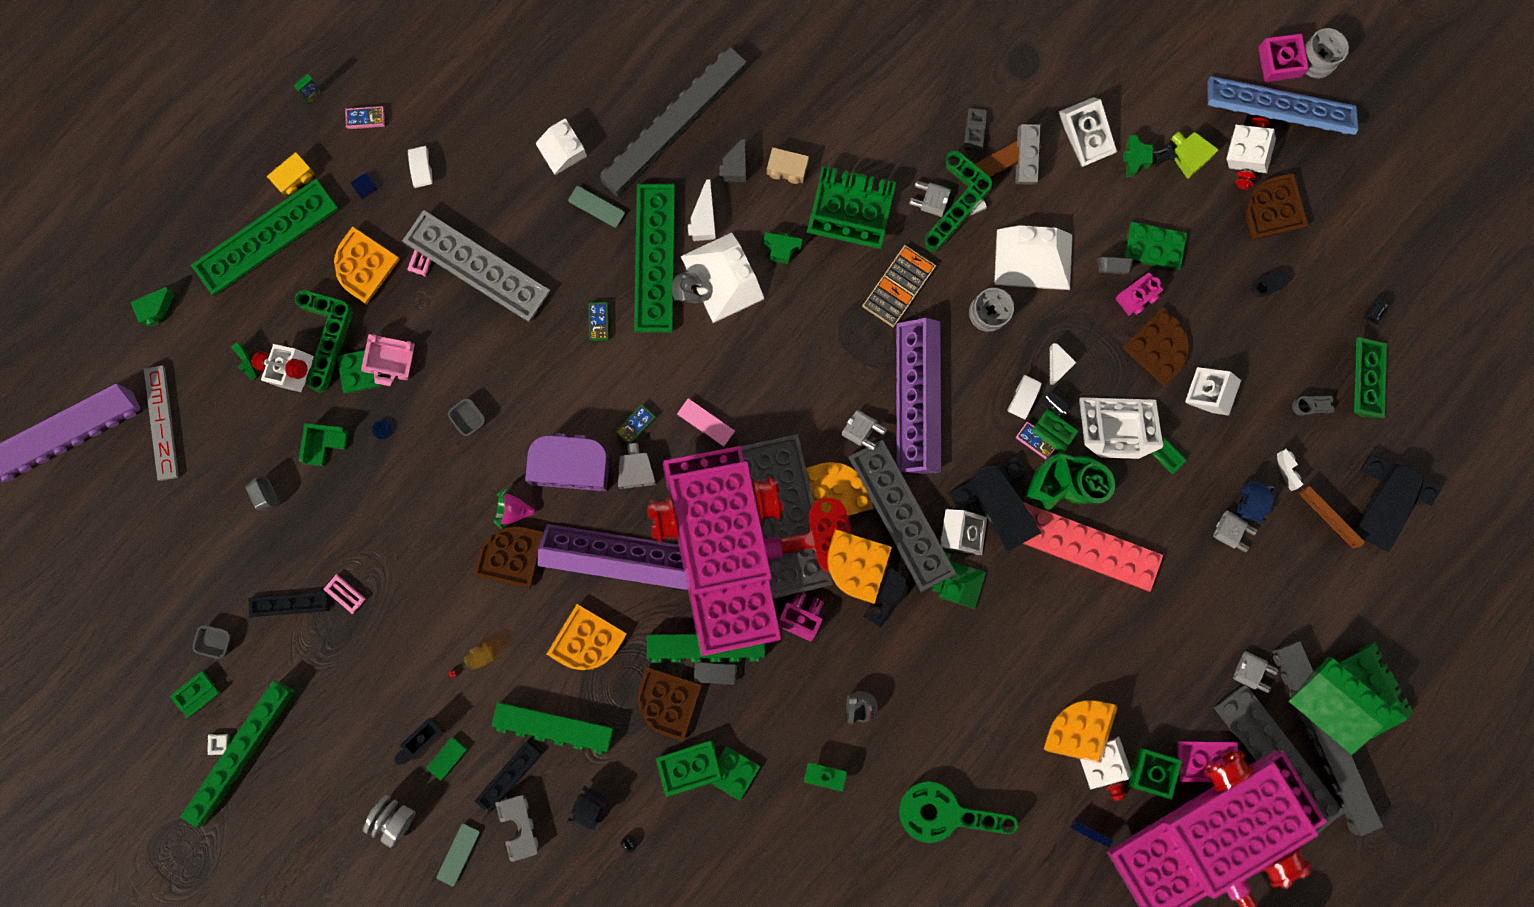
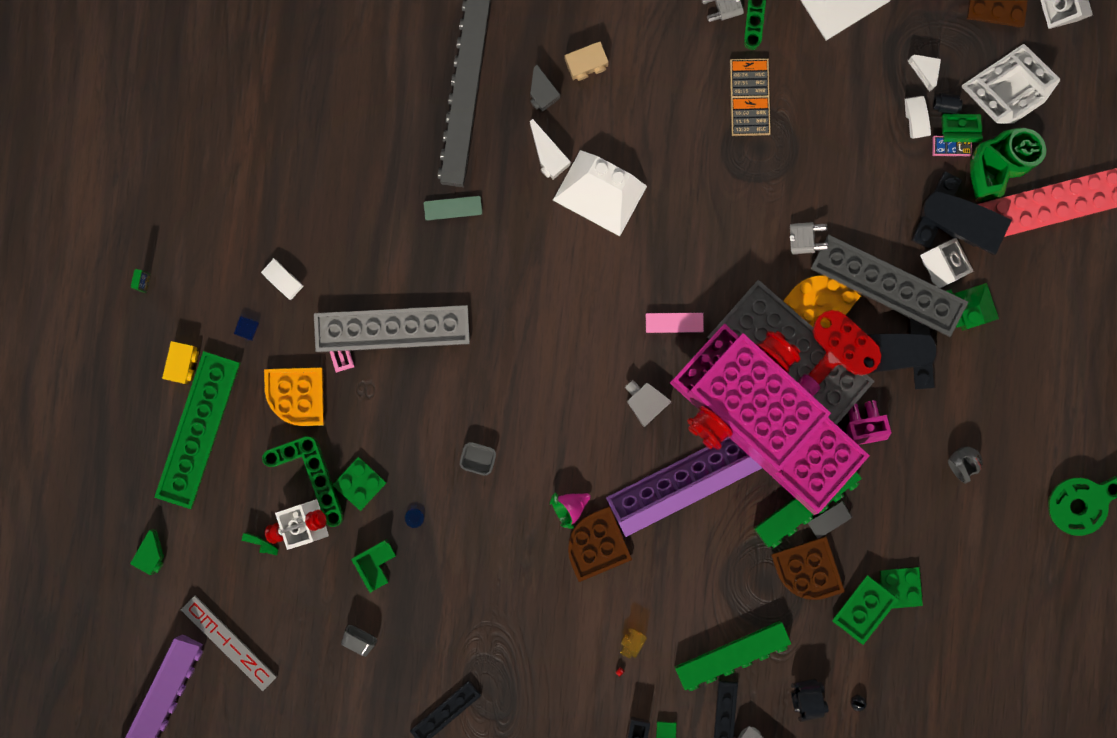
camera: 35 degrees left, 5 degrees up
bright pink tile [323,574,367,614] -> none
tile [345,107,385,129] -> none
bright pink piece [361,334,415,386] -> none
medium lavender brick [525,433,610,492] -> none
white slope [536,118,587,175] -> none
light orange plate [546,604,627,670] -> none
tile [588,302,609,341] -> none
tile [615,404,656,444] -> none
green plate [634,184,675,333] -> none
dark grey helmet [671,272,705,303] -> none
green brick [764,232,803,264] -> none
green brick [804,762,847,792] -> none
green slope [807,166,896,249] -> none
light orange plate [827,530,892,604] -> none
medium lavender slope [896,318,941,474] -> none
light grey wheel [969,288,1014,332] -> none
green tile [1151,436,1187,474] -> none

